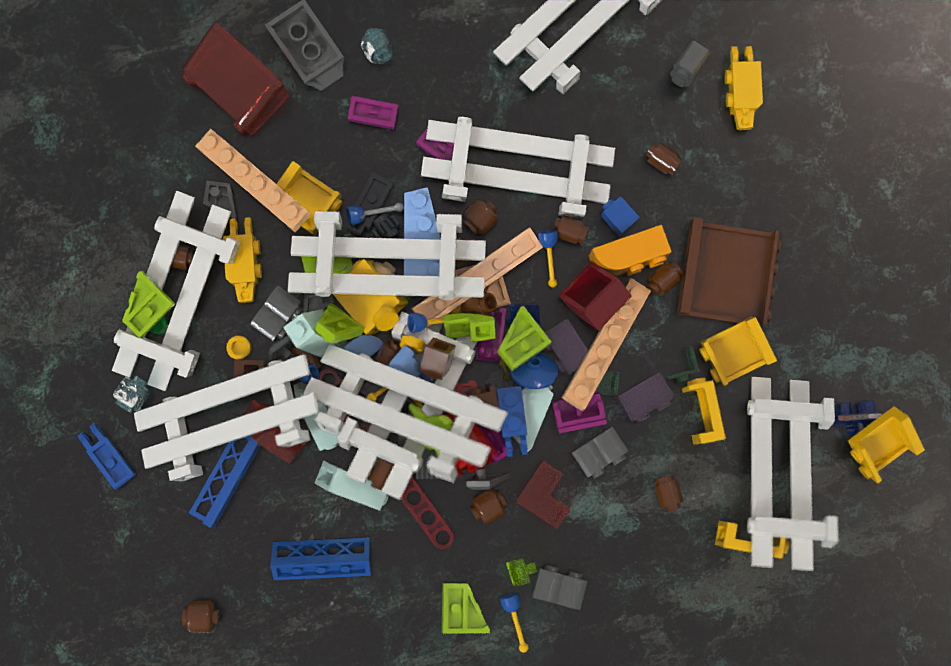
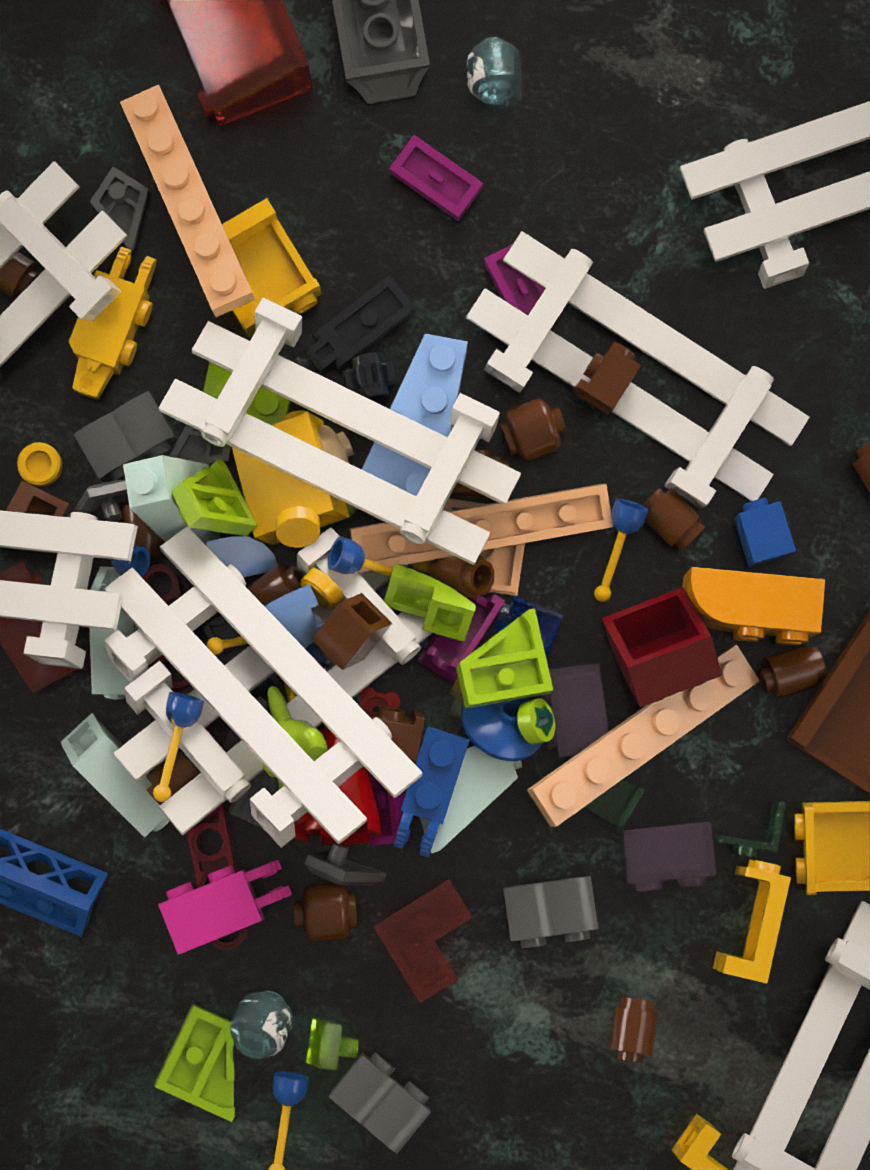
camera: 25 degrees right, 0 degrees up
hinge [346,202,404,226] -> none
magenta hinge [552,392,607,433] -> none
none -> hinge [153,692,204,802]
none -> dark pink hinge [158,860,292,955]
none -> clear light blue head [230,991,294,1059]
none -> lime tile [517,698,555,745]
none -> reddish brown brick [571,342,641,415]

